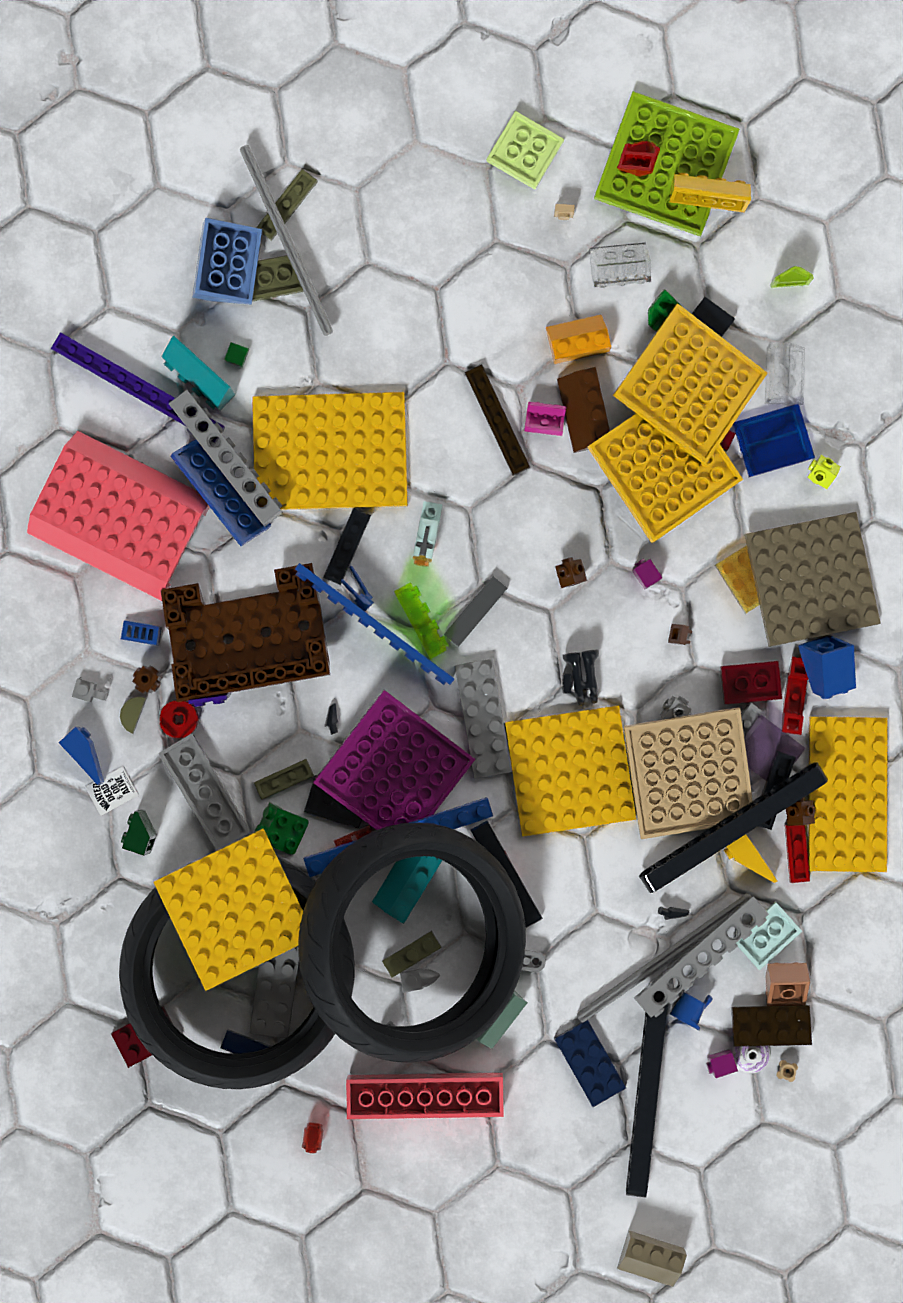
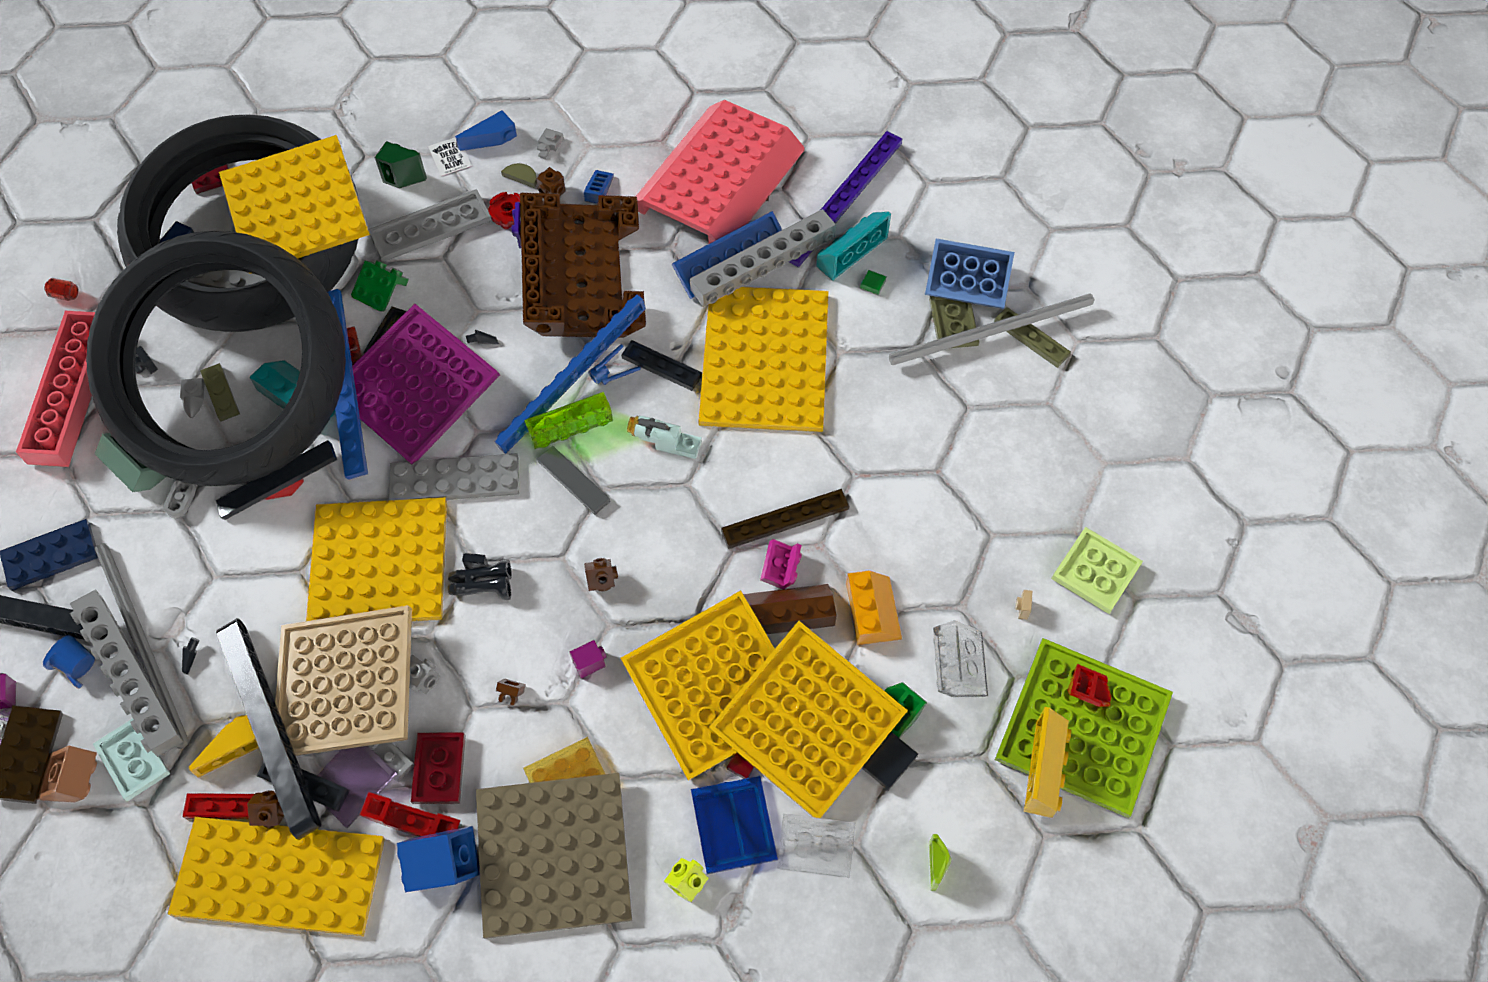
camera: 85 degrees right, 25 degrees down
olive tile [253,759,314,800] -> none

